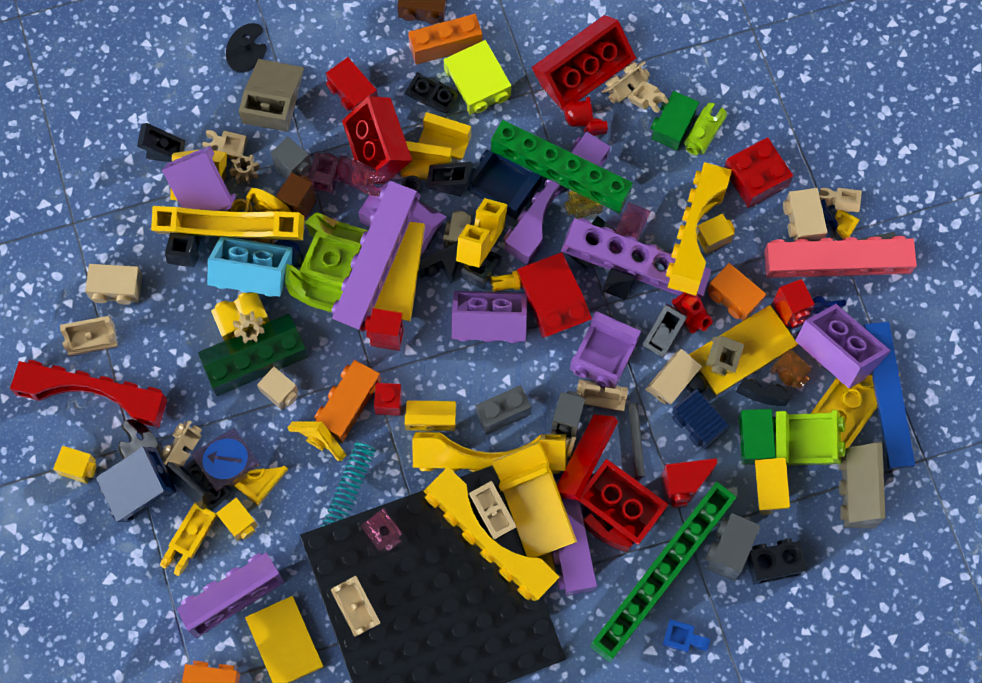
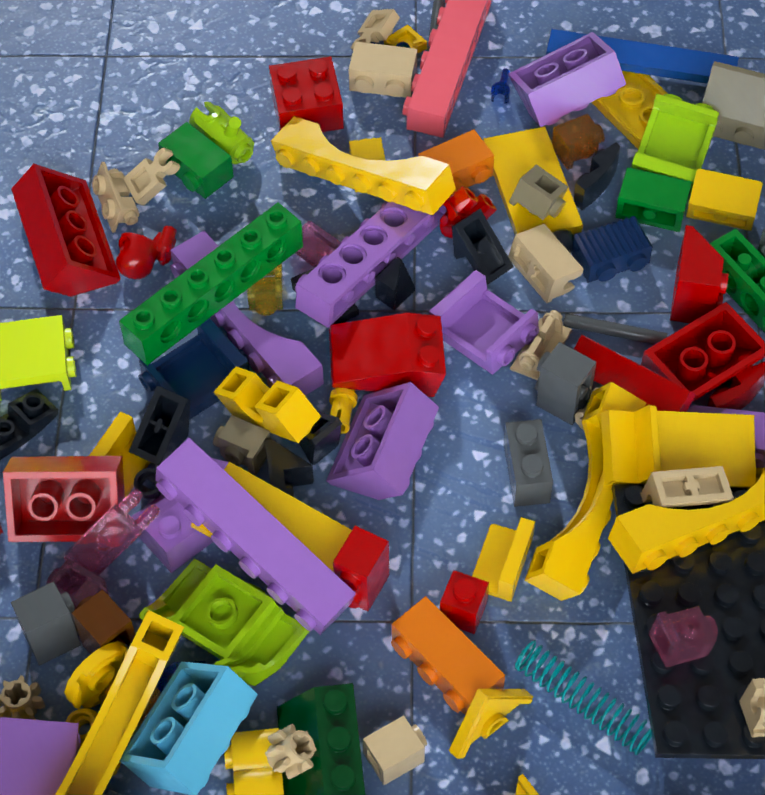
camera: 70 degrees left, 15 degrees down
yellow panel [418,112,471,160] -> none
red brick [772,279,815,329] -> none

